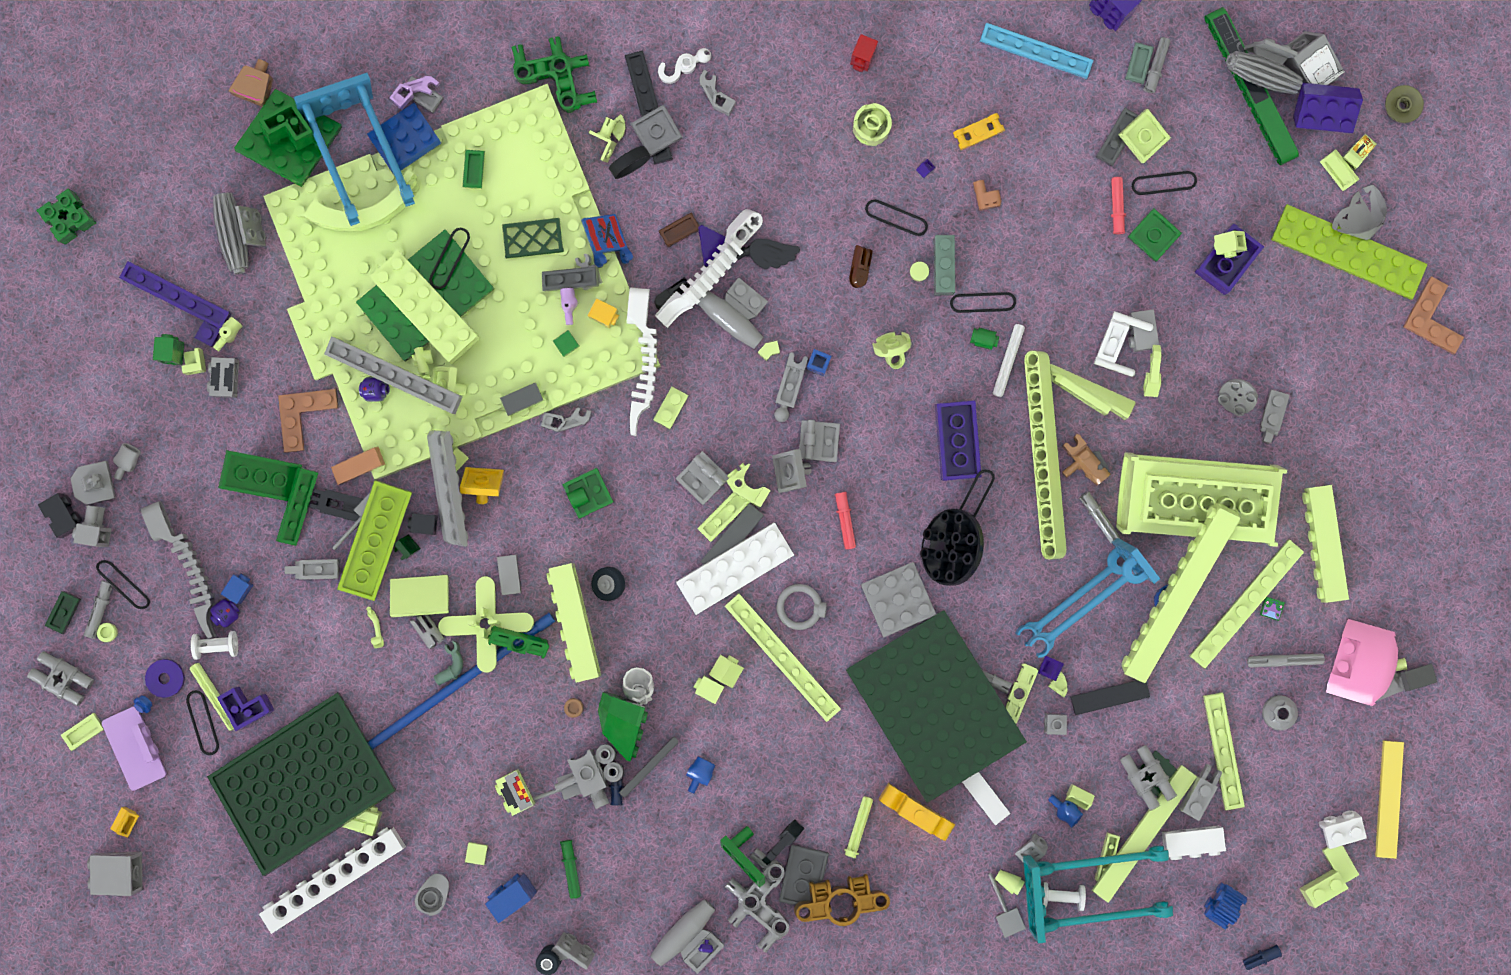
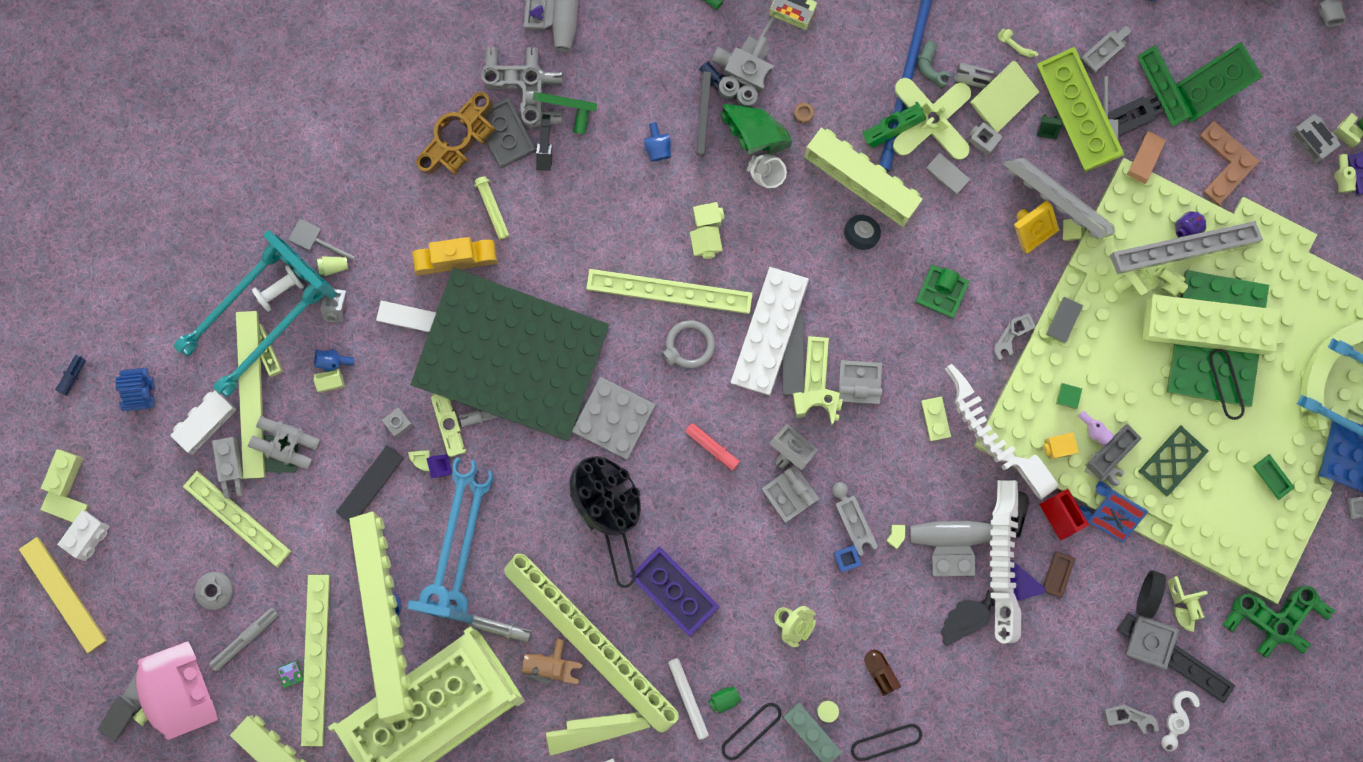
camera: 140 degrees right, 5 degrees down
black brick [408,513,438,535] -> none
none -> light grey brick [968,122,1003,157]
none -> red brick [1039,488,1089,541]

